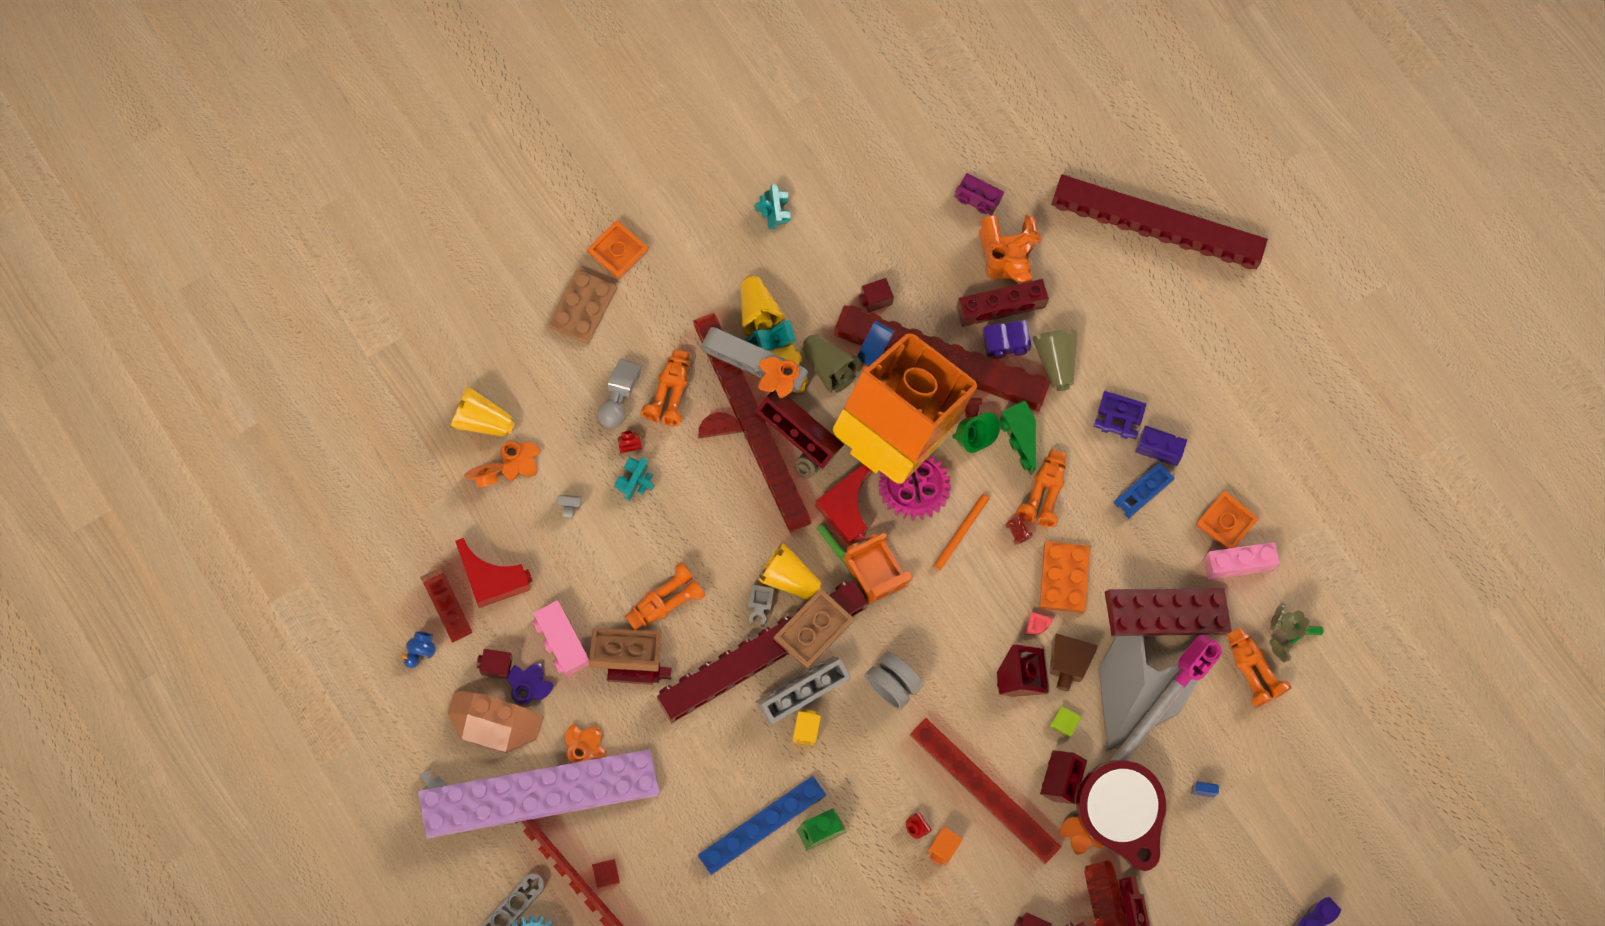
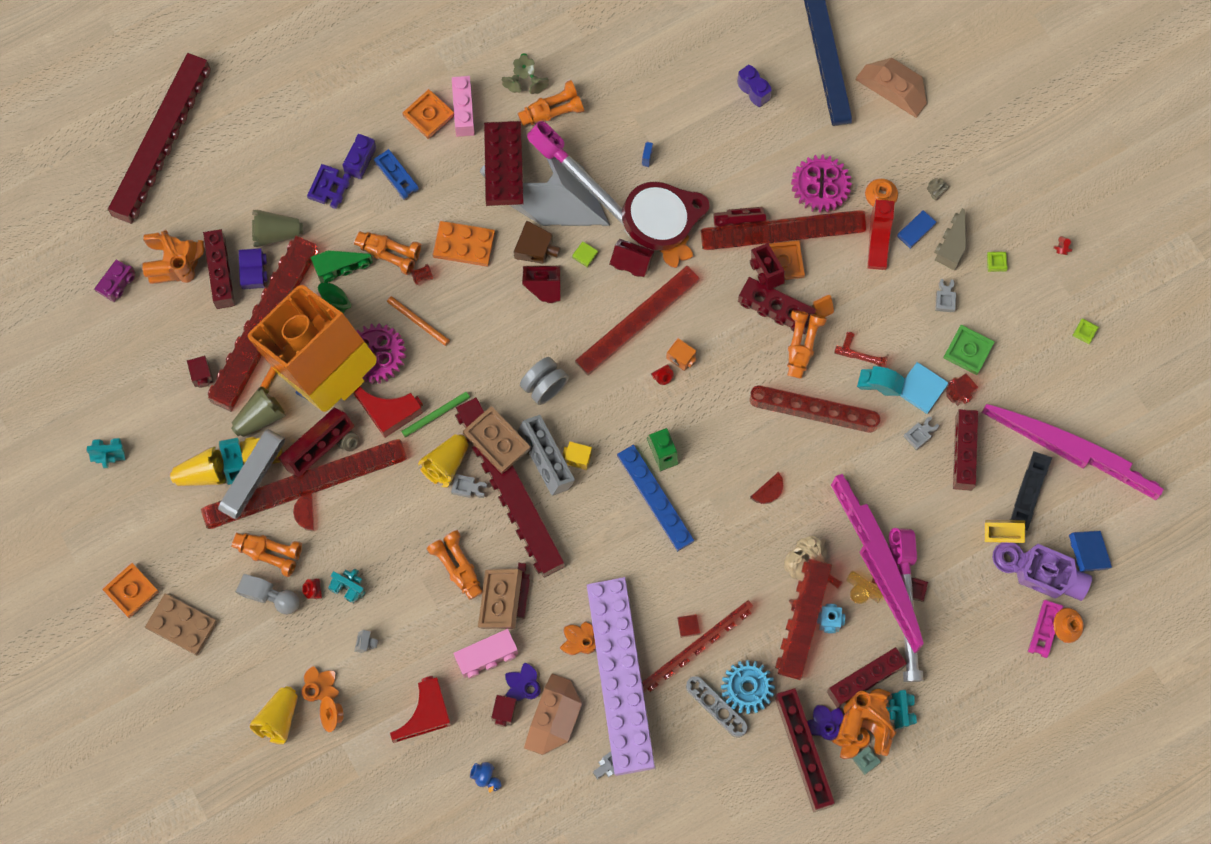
camera: 80 degrees left, 0 degrees up
clear red slope [420,567,473,643] -> none
orange plate [758,357,799,398] -> none
orange panel [843,533,913,604] -> none
blue slope [857,320,895,367] -> none
coral tile [1024,612,1053,636] -> none

